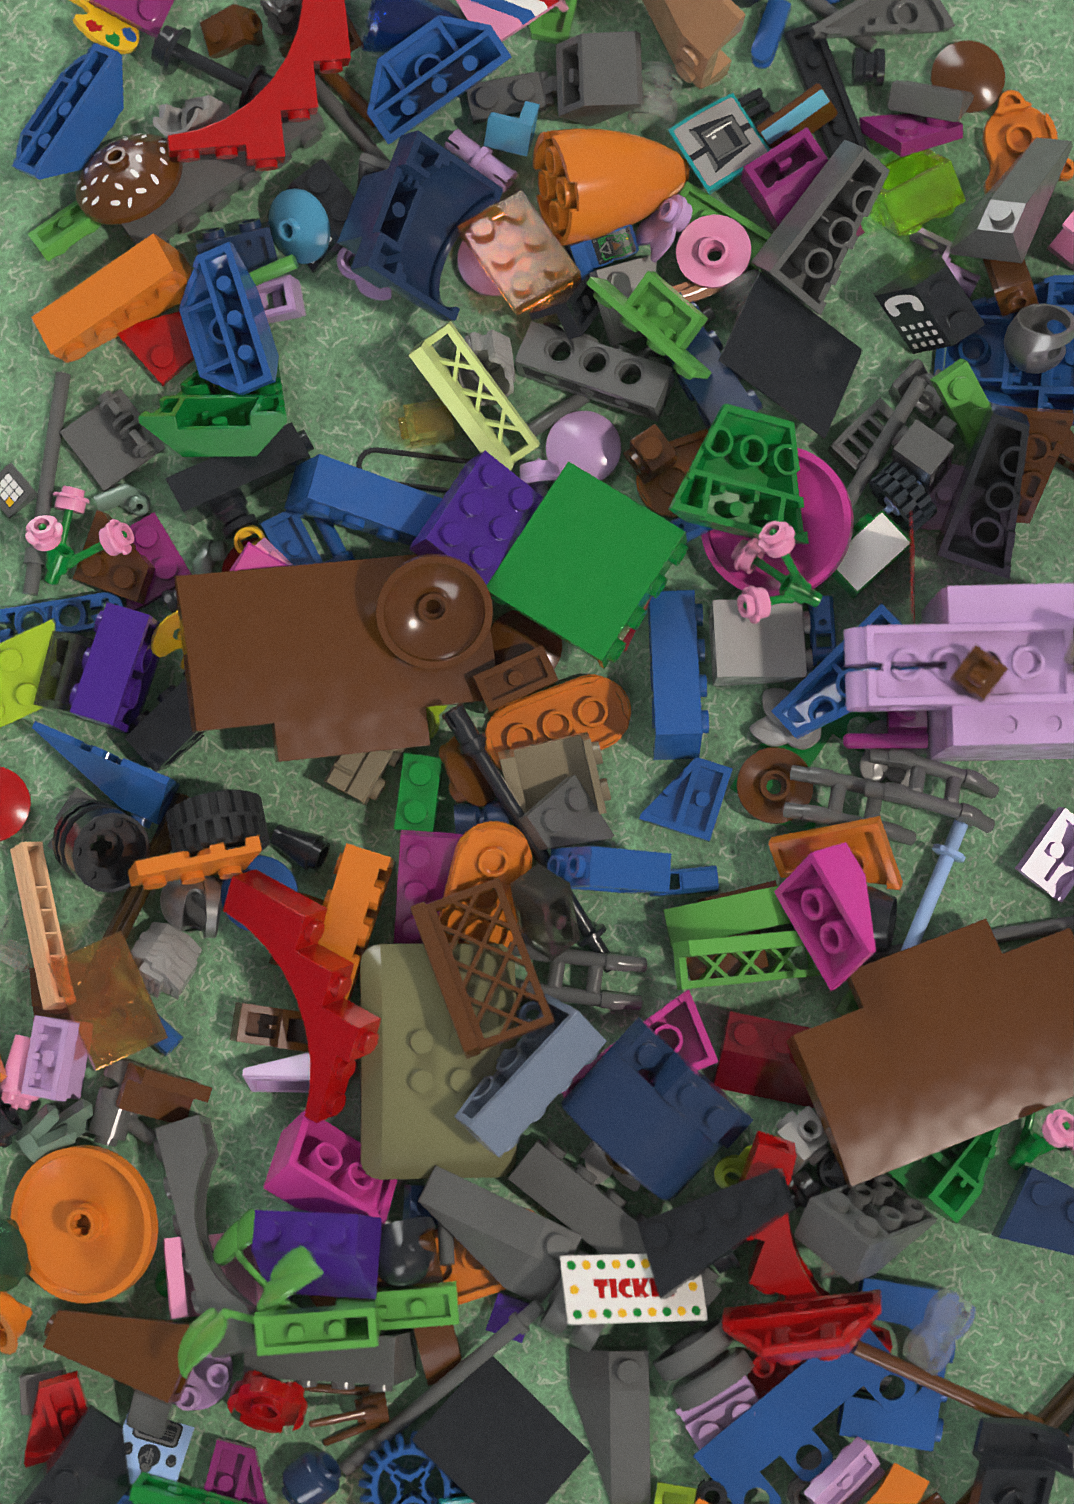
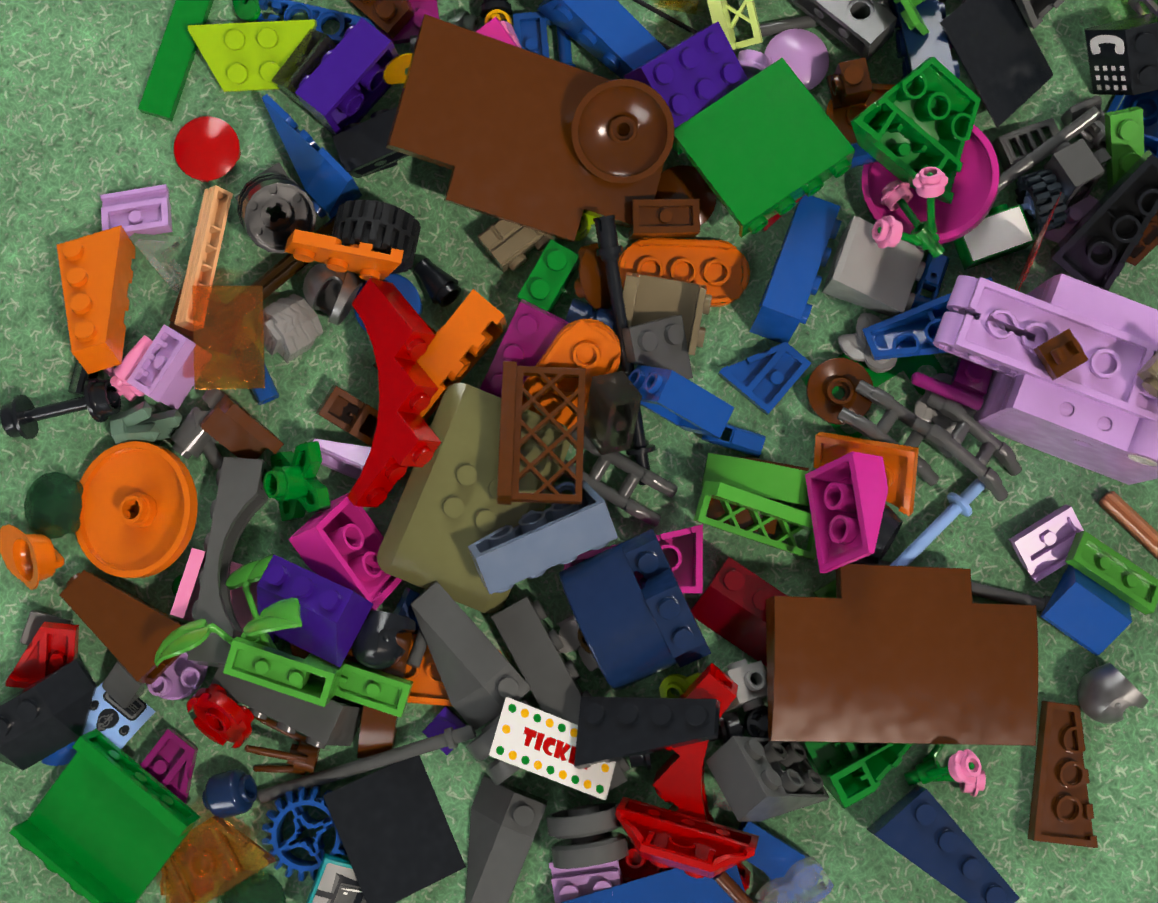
camera: 20 degrees right, 0 degrees up
none -> green plant [263,441,331,521]

